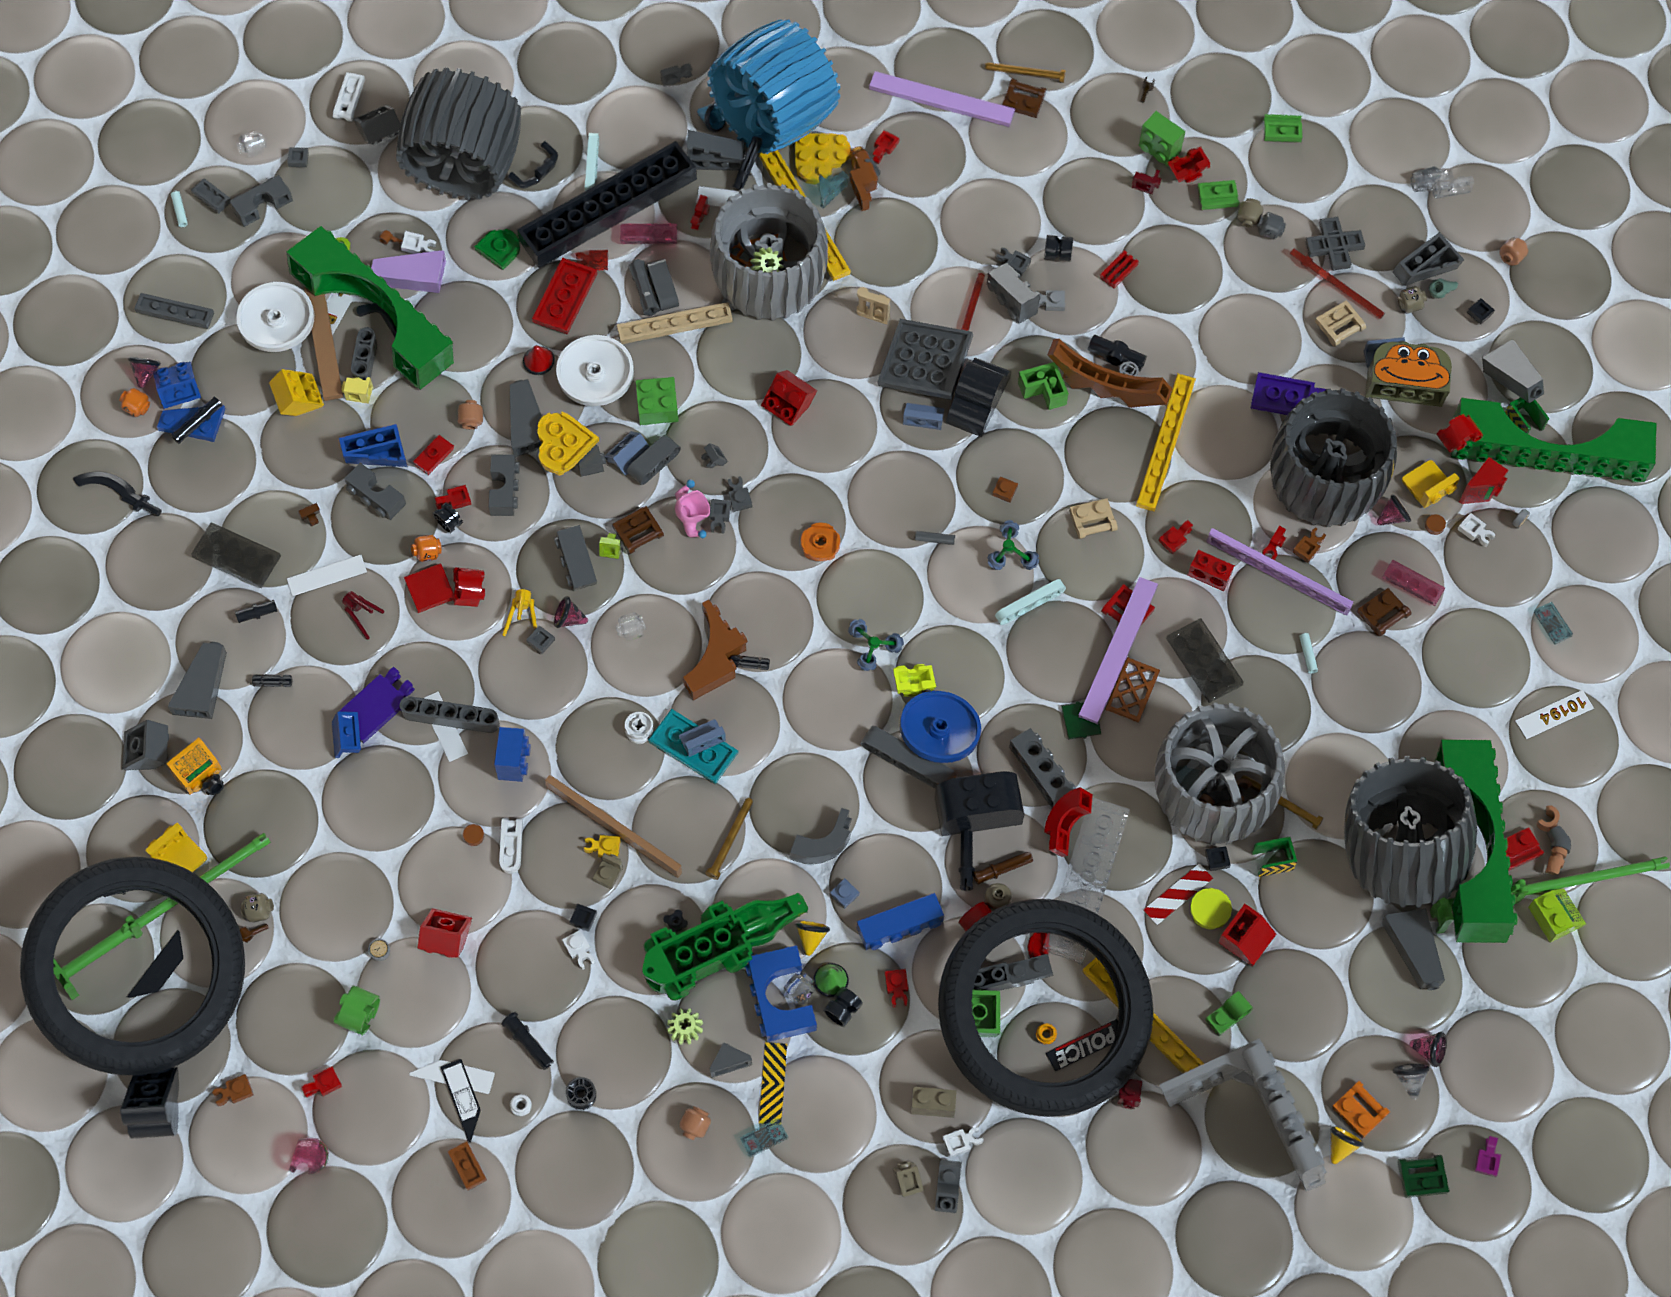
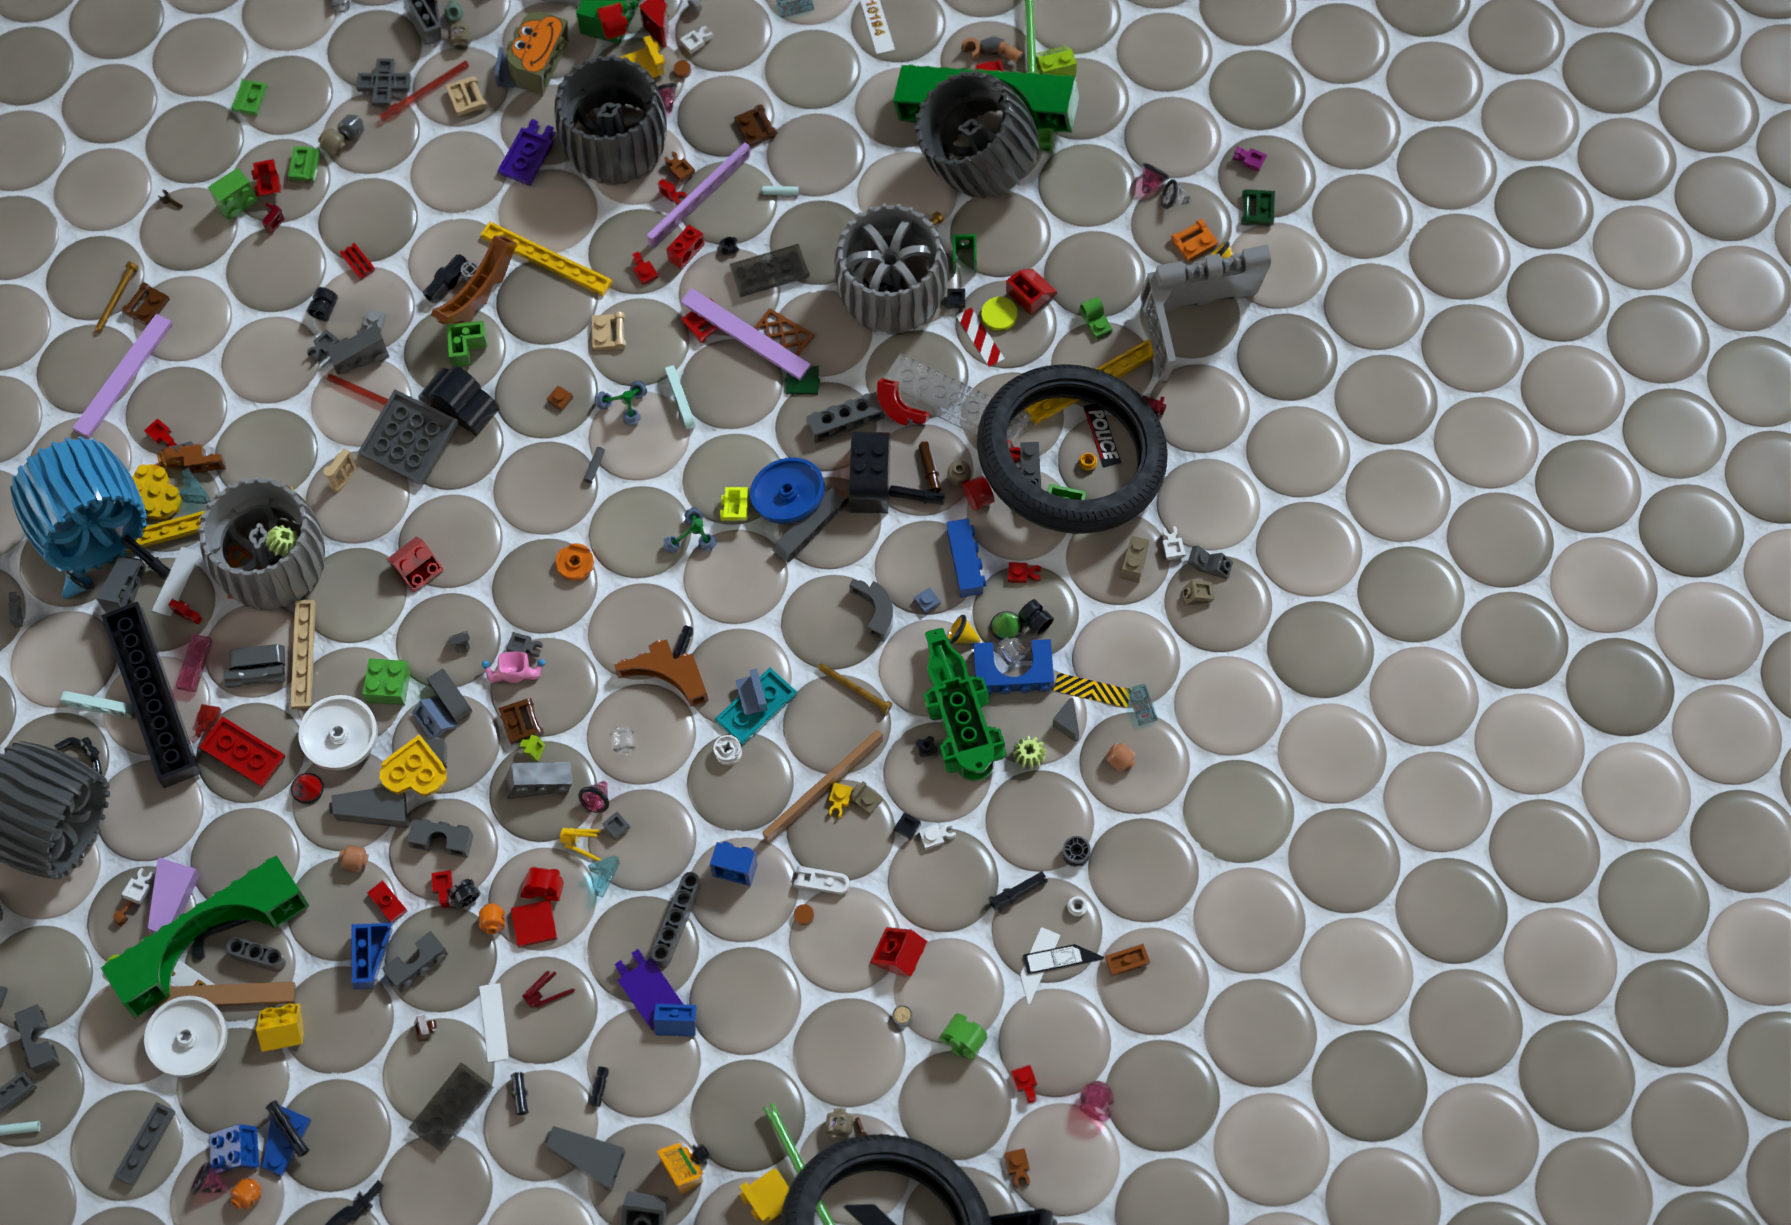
camera: 75 degrees left, 0 degrees up
light yellow brick [342,377,373,404] -> none
white sticker [424,692,468,762] -> none
green tile [474,229,520,270] -> none
dark grey plate [728,476,752,512] -> none
sand blue panel [903,403,944,430] -> none
clear pink plate [1382,560,1445,606] -> none
dark grey slope [1382,908,1445,991] -> none
none -> clear light blue slope [588,855,620,898]
none -> black plate [720,237,739,255]

